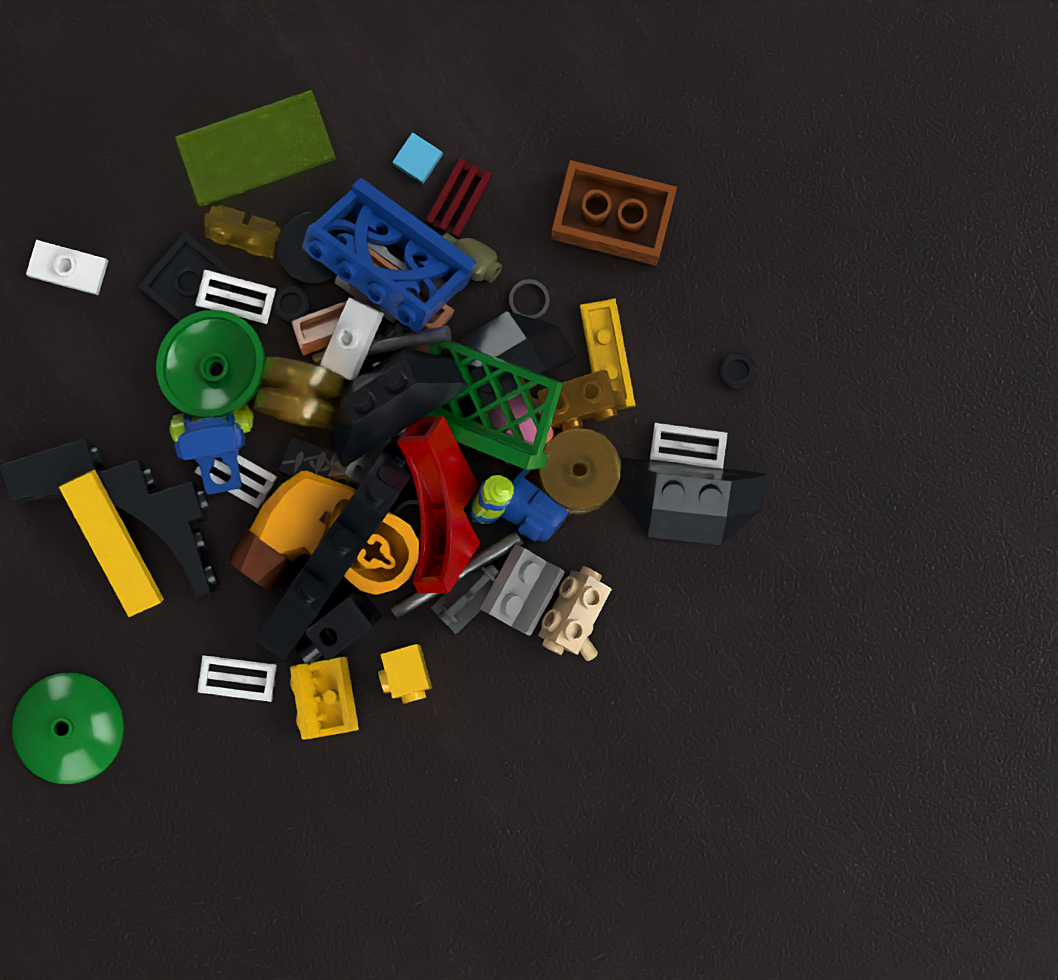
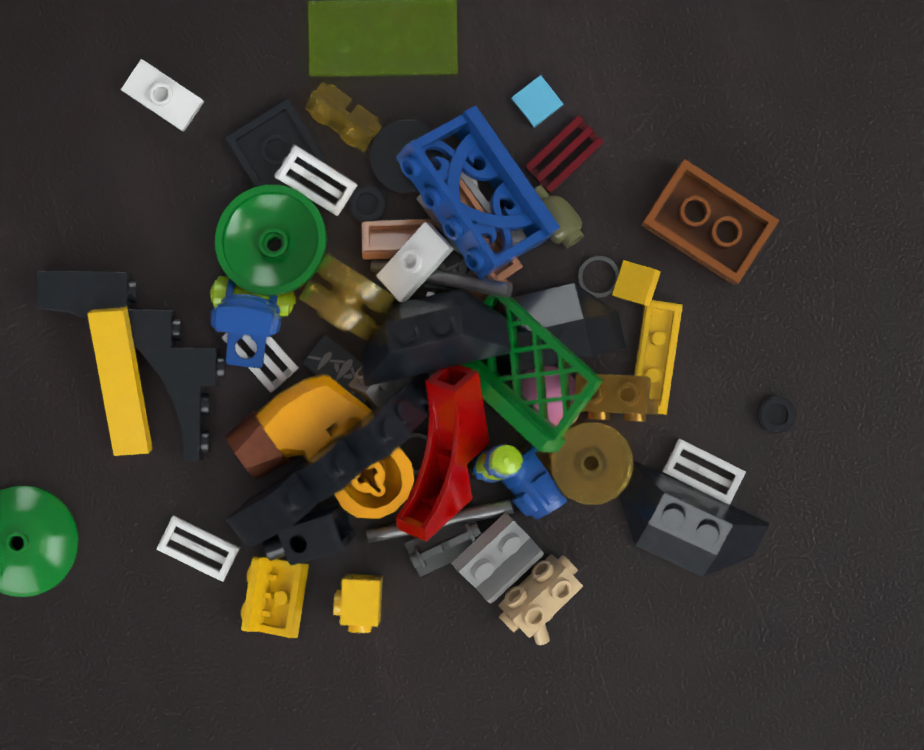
camera: 20 degrees right, 5 degrees up
none -> yellow tile [612,260,661,307]

